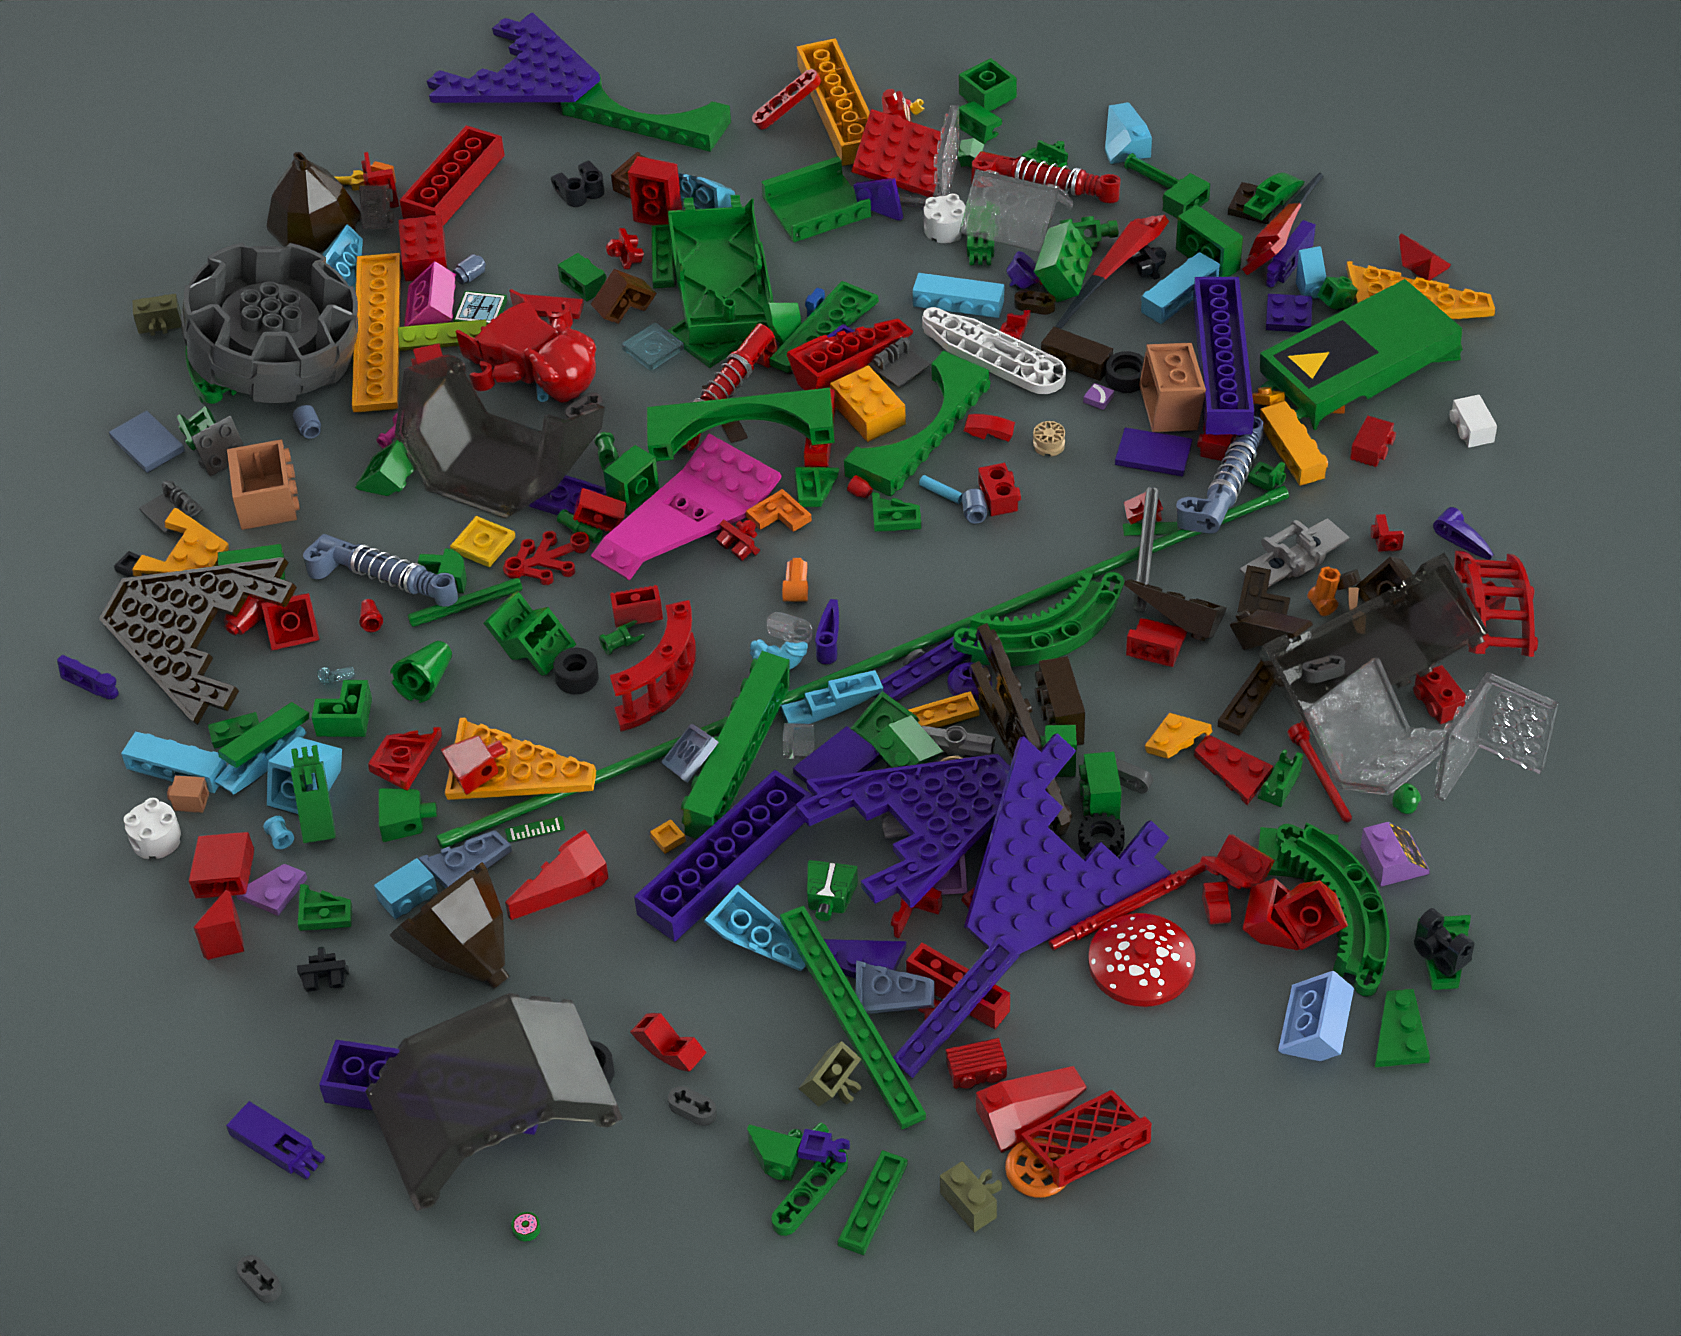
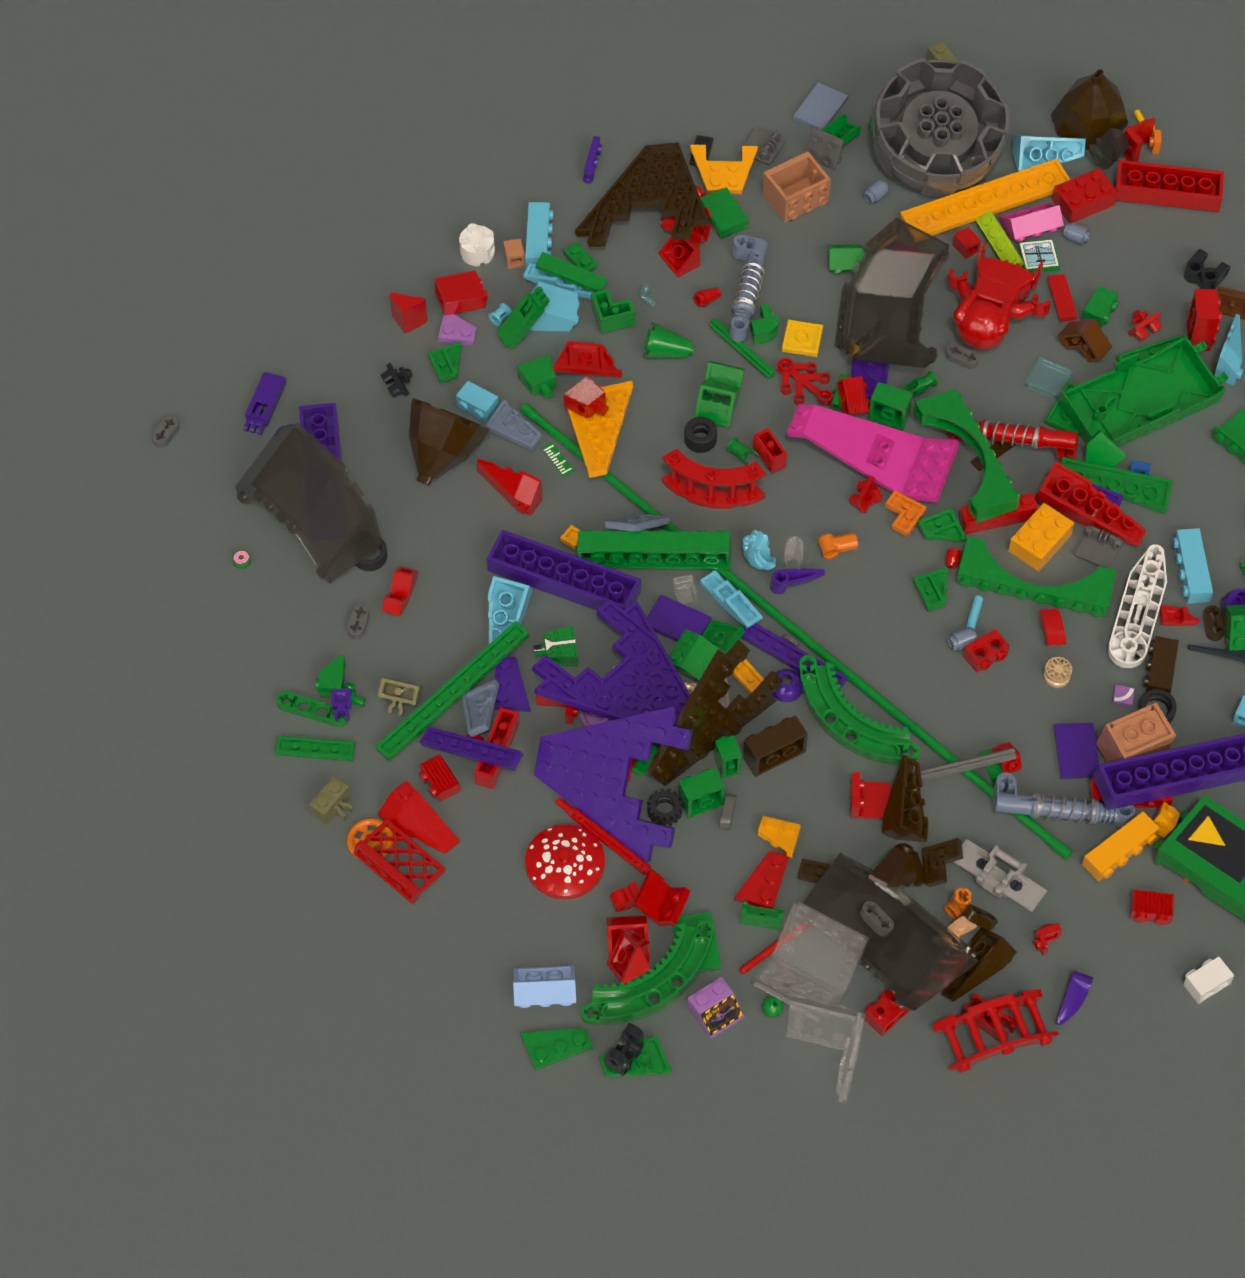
camera: 70 degrees right, 10 degrees up
green bracket [1248,461,1286,491] -> none

